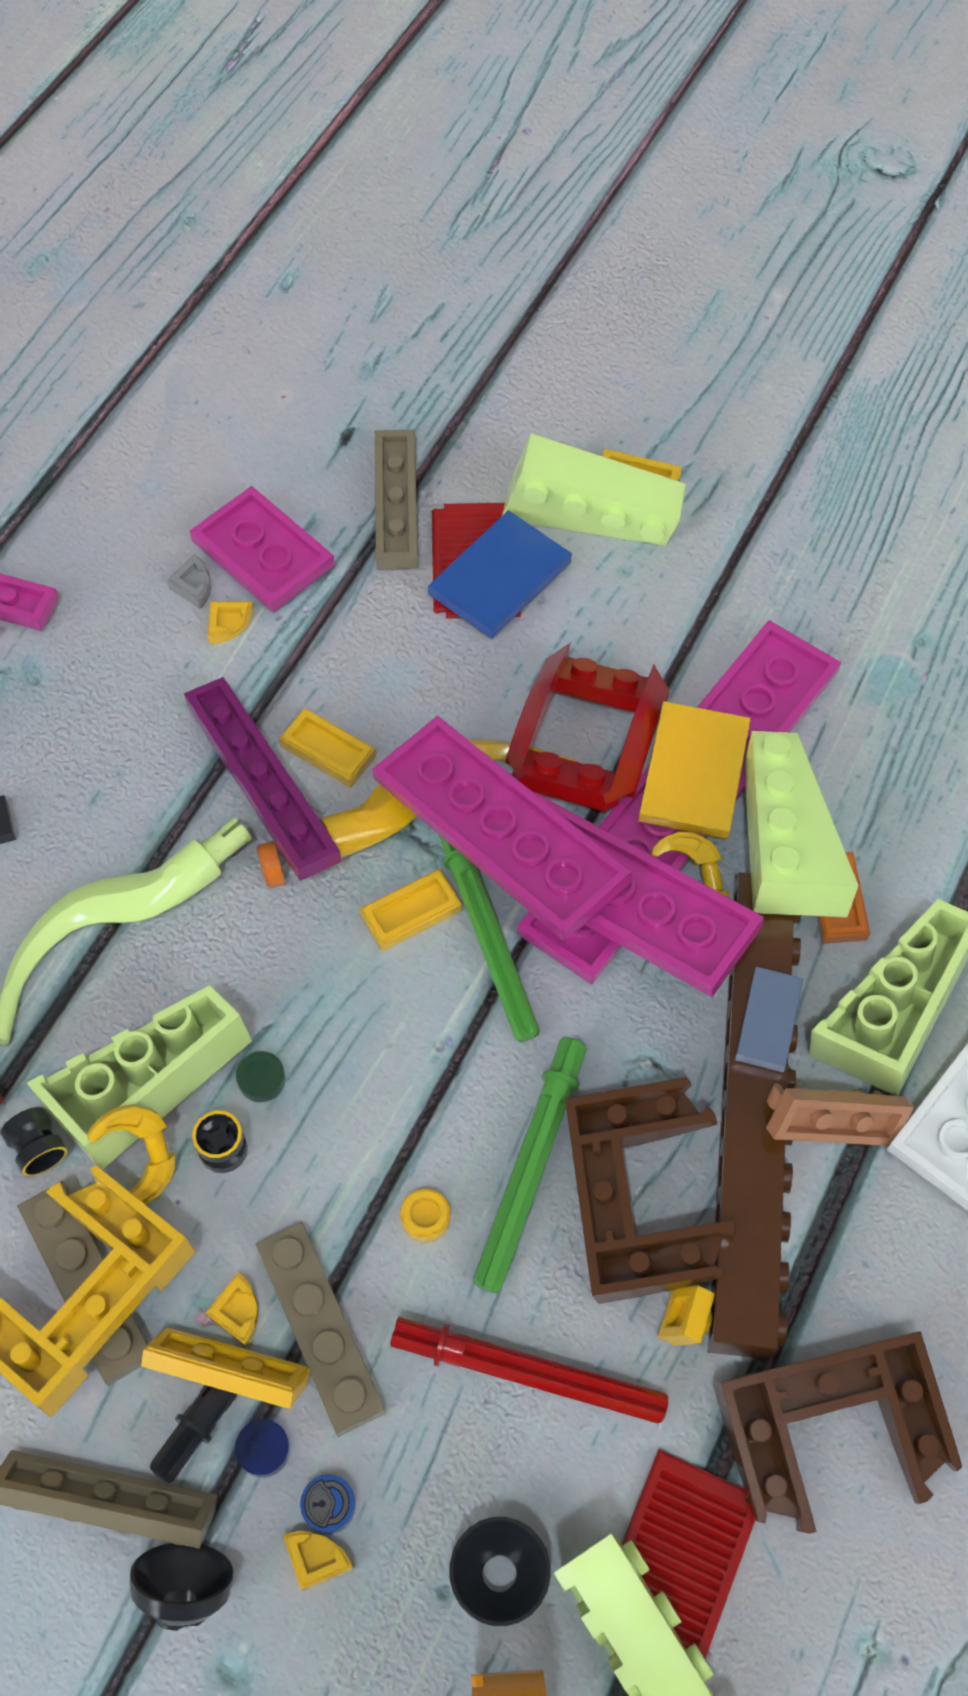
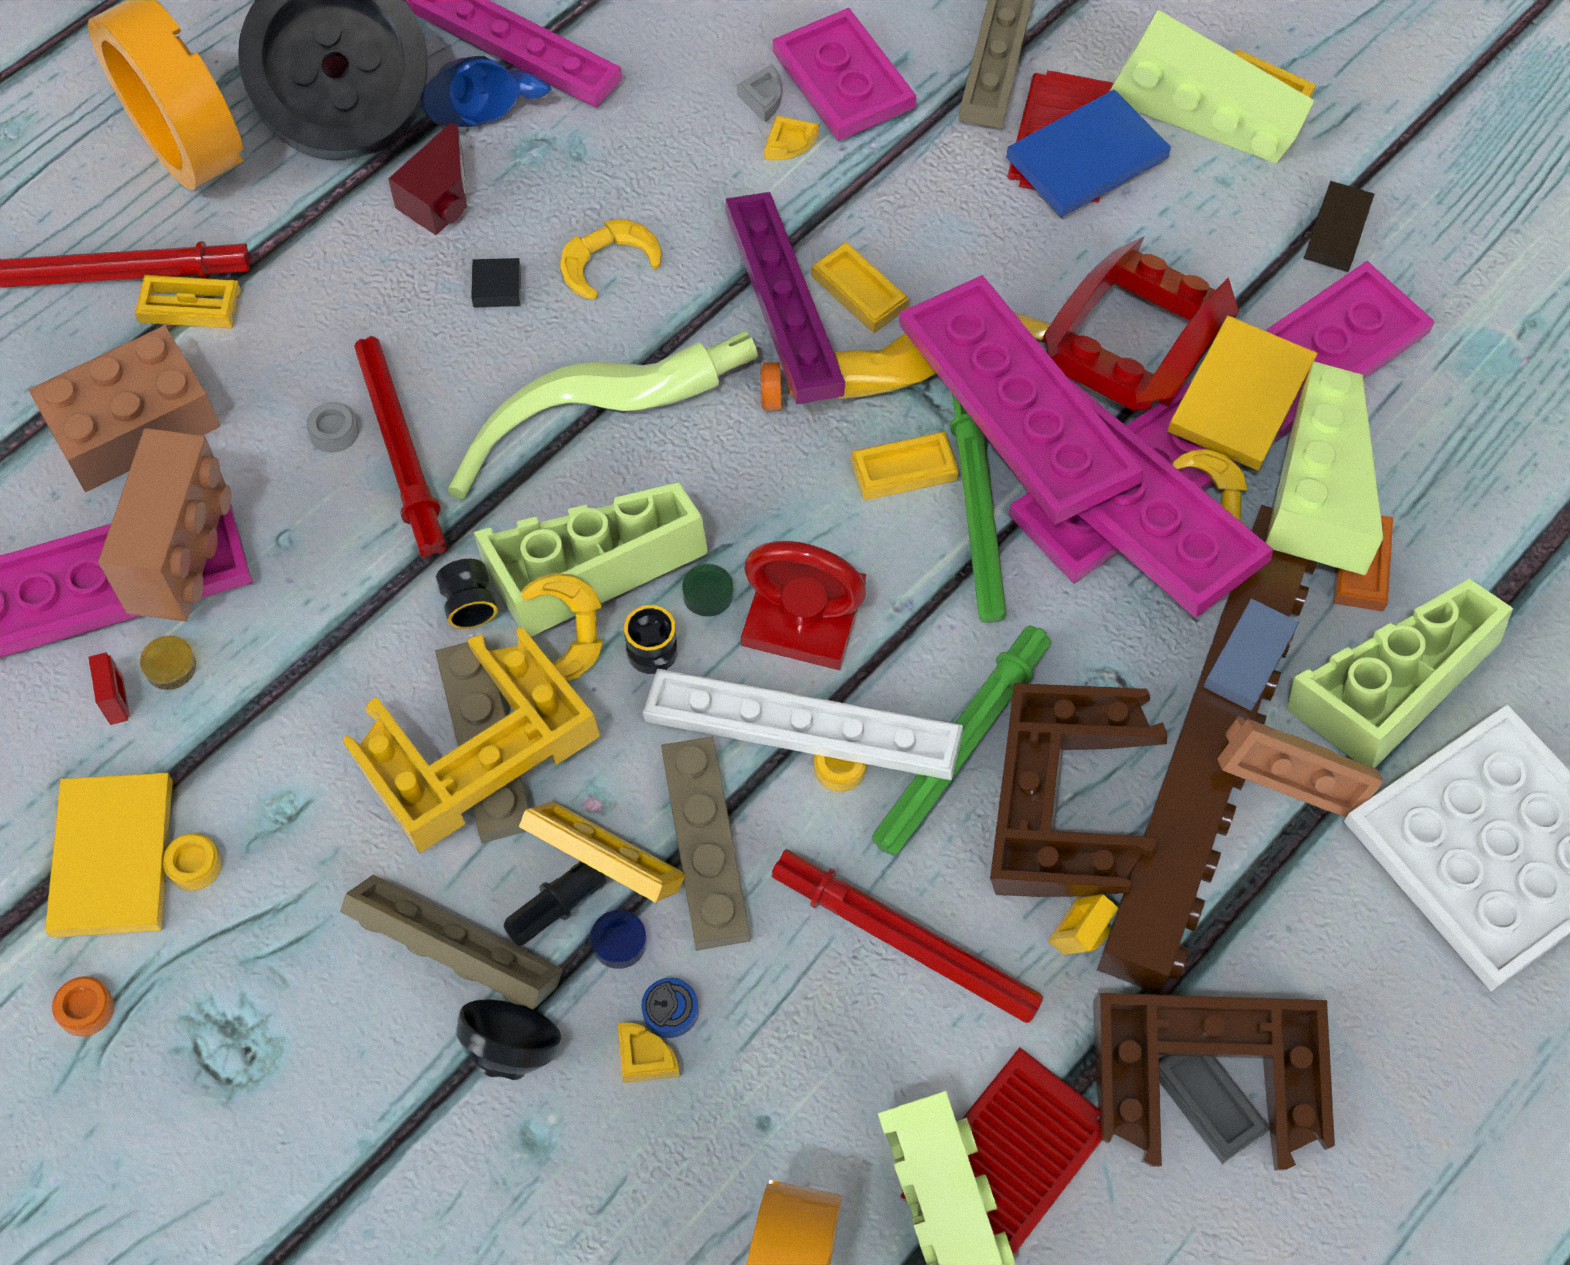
camera: 15 degrees right, 0 degrees up
yellow tile [205,1272,259,1348] -> none
black piece [449,1517,551,1627] -> none
none -> yellow piece [560,219,661,300]
none -> white tile [643,669,963,780]
none -> red tile [741,541,867,671]
none -> dark grey tile [1159,1056,1271,1165]
none -> dark brown tile [1303,180,1375,272]

